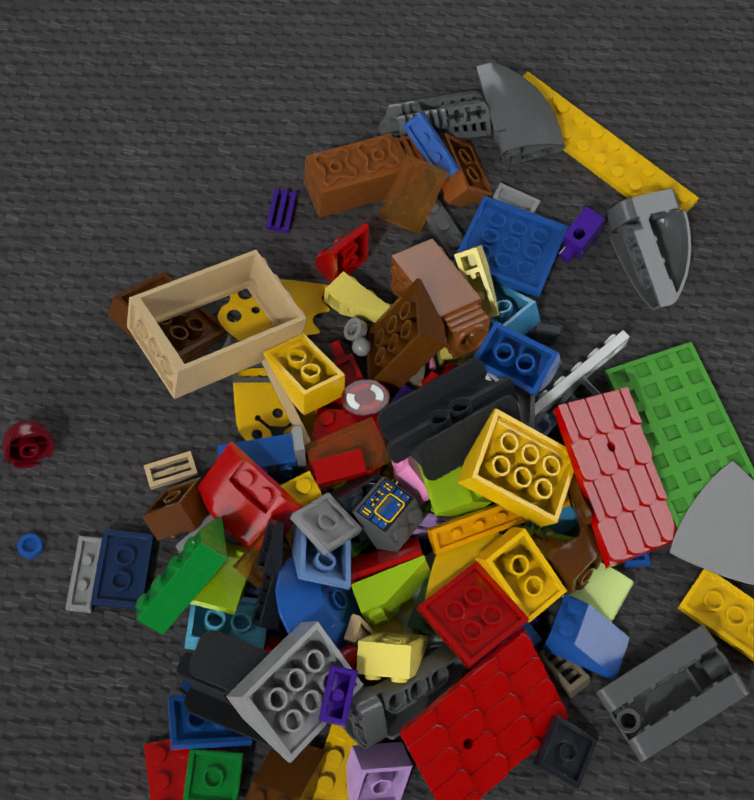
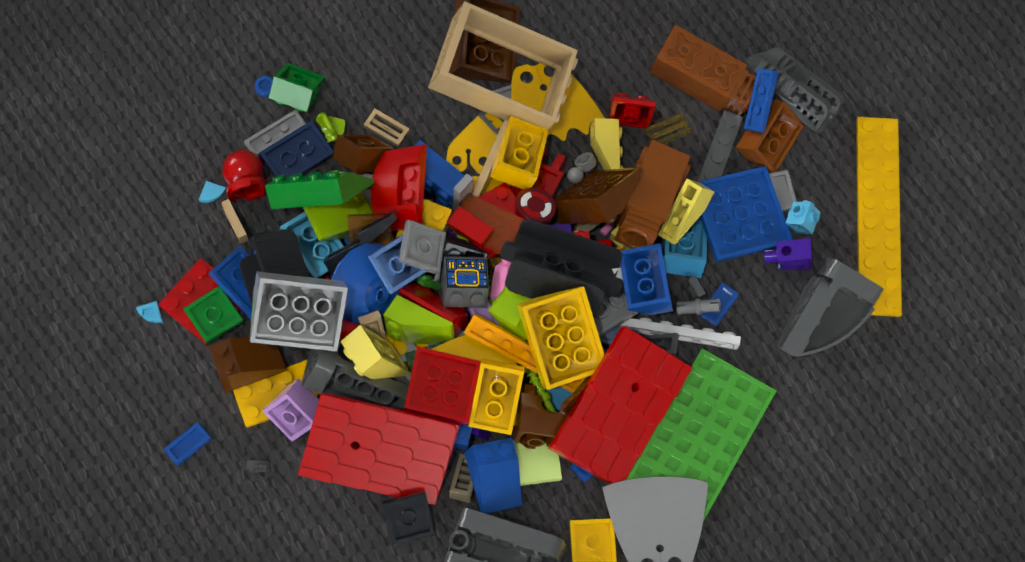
camera: 45 degrees right, 5 degrees up
dark red cylinder [2,420,54,468] -> none
dark purple tile [266,187,297,233] -> none
dark purple slope [318,665,358,728] -> none
clear orange tile [378,154,448,234] -> none
dark grey panel [476,62,565,166] -> none
none -> medium azure tile [199,181,226,203]
none -> red tile [222,150,268,203]
none -> tan tile [222,199,248,244]
none -> green slope [269,63,325,112]
none -> lime piece [316,112,345,143]
none -> clear yellow tile [645,113,691,144]
none -> light grey pin [677,298,721,315]
none -> blue tile [699,282,739,327]
none -> medium azure brick [786,200,821,235]

